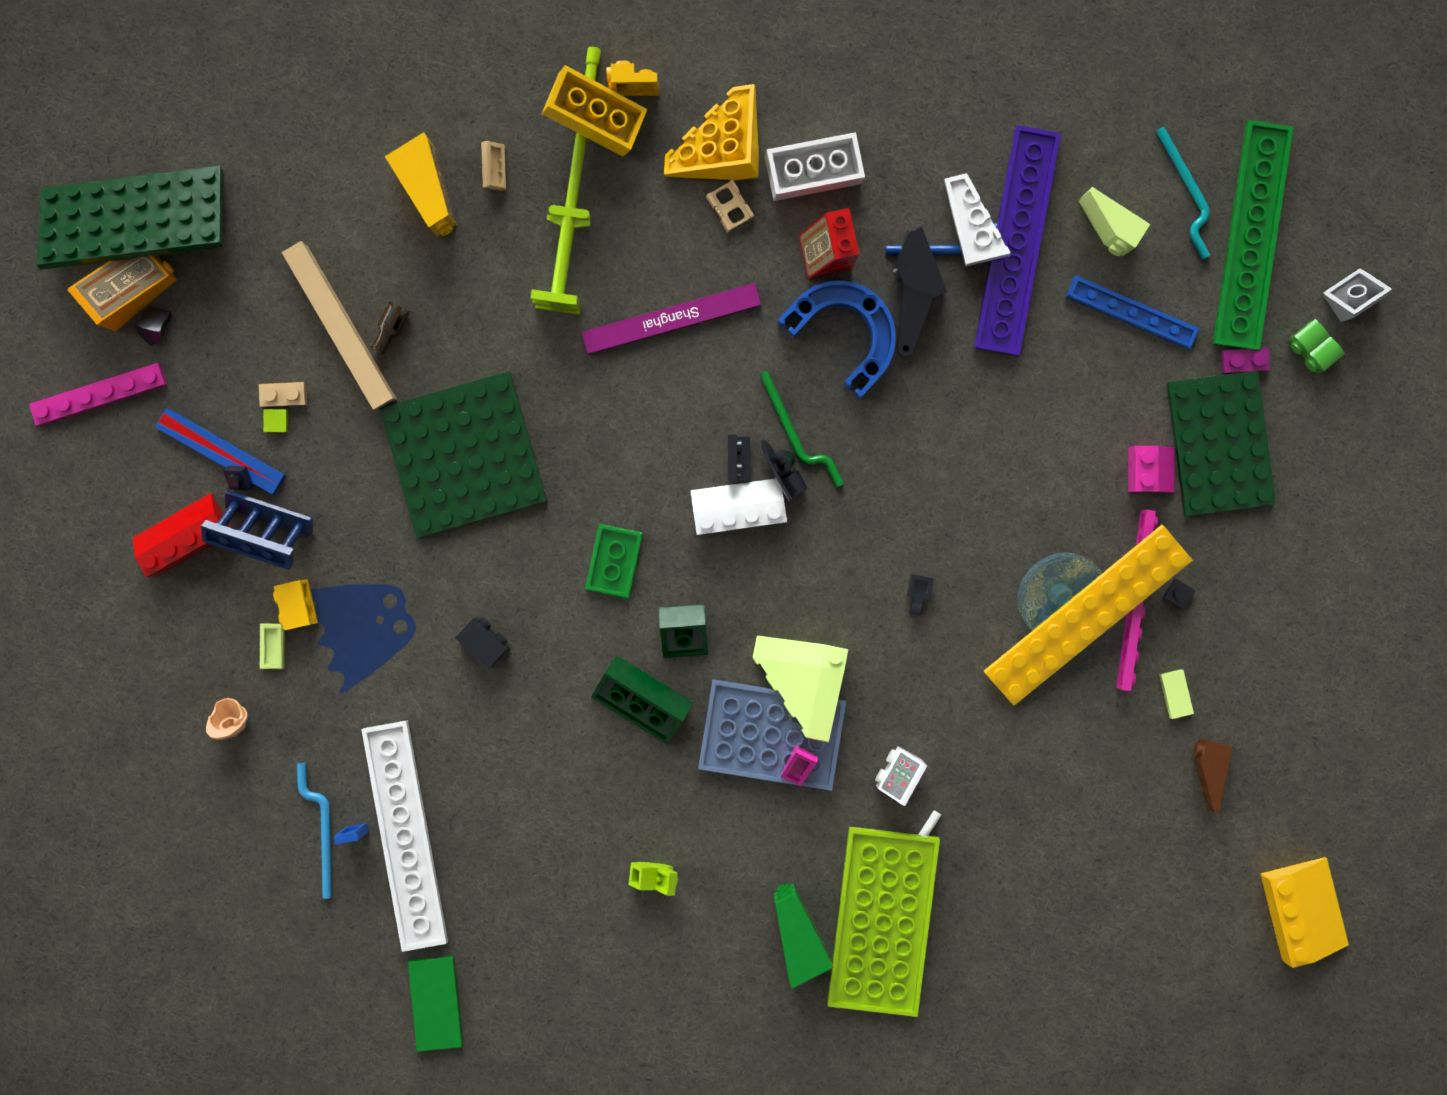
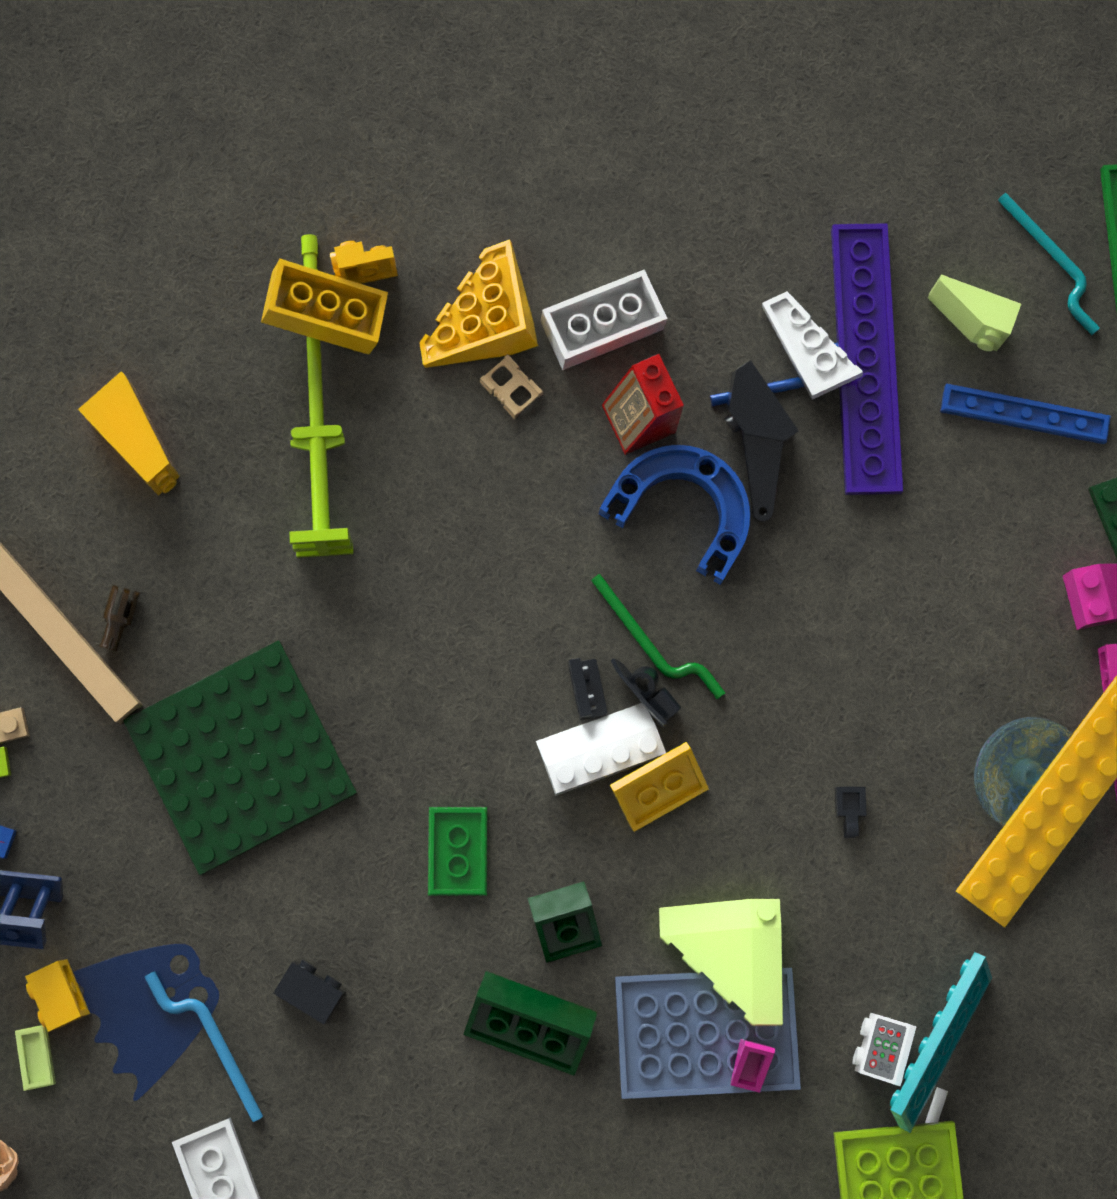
camera: 15 degrees left, 10 degrees down
tan plate [481,141,506,191] -> none
magenta tile [582,283,761,355] -> none
none -> dark azure piece [145,971,263,1122]
none -> yellow plate [610,742,709,832]
none -> teal plate [890,952,992,1133]

